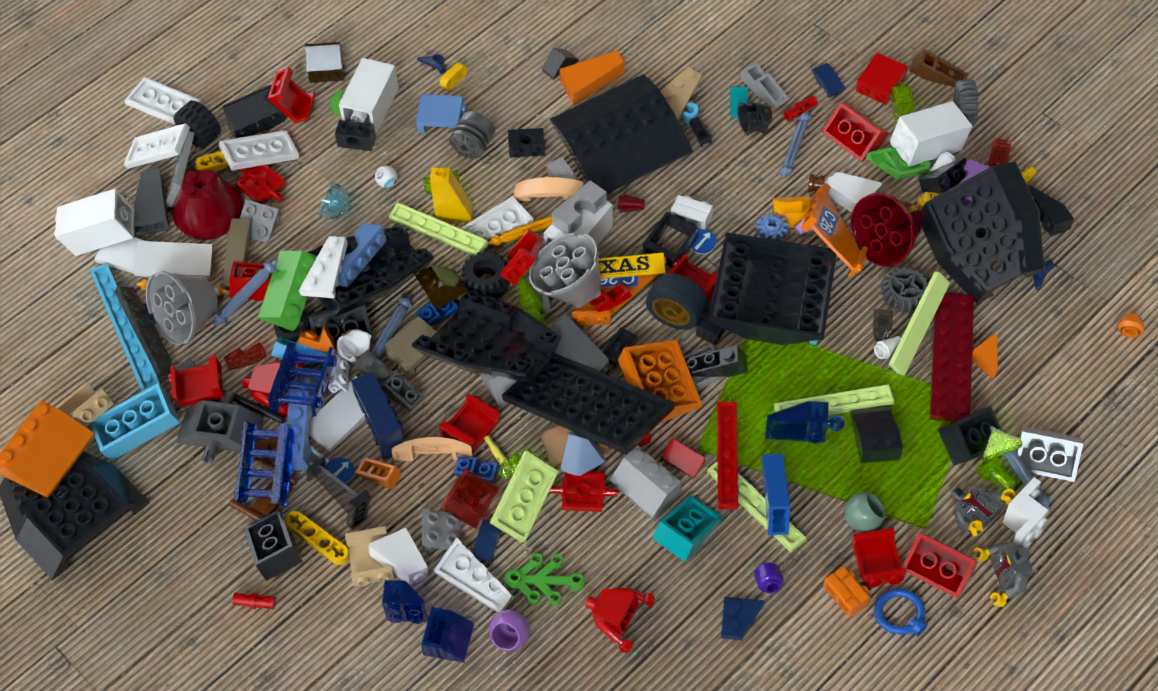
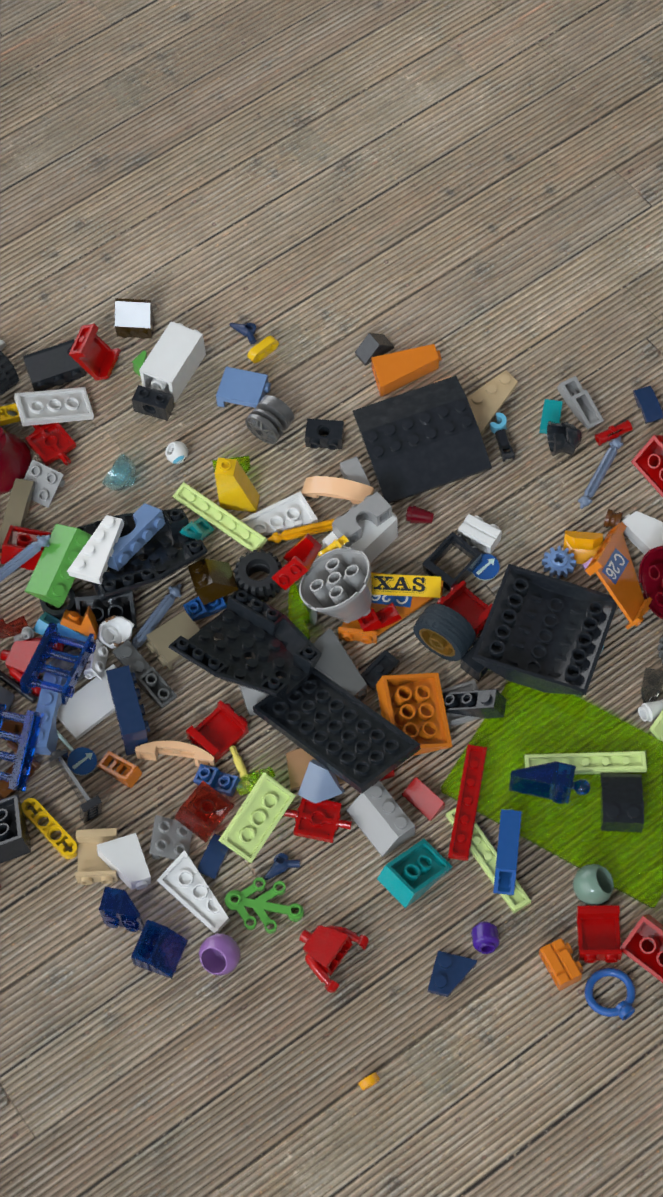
camera: 10 degrees right, 5 degrees up
none -> light grey arm [14,626,34,641]
none -> teal slope [180,517,214,540]
none -> dark blue animal [264,853,300,880]
none -> yellow arm [318,535,349,557]

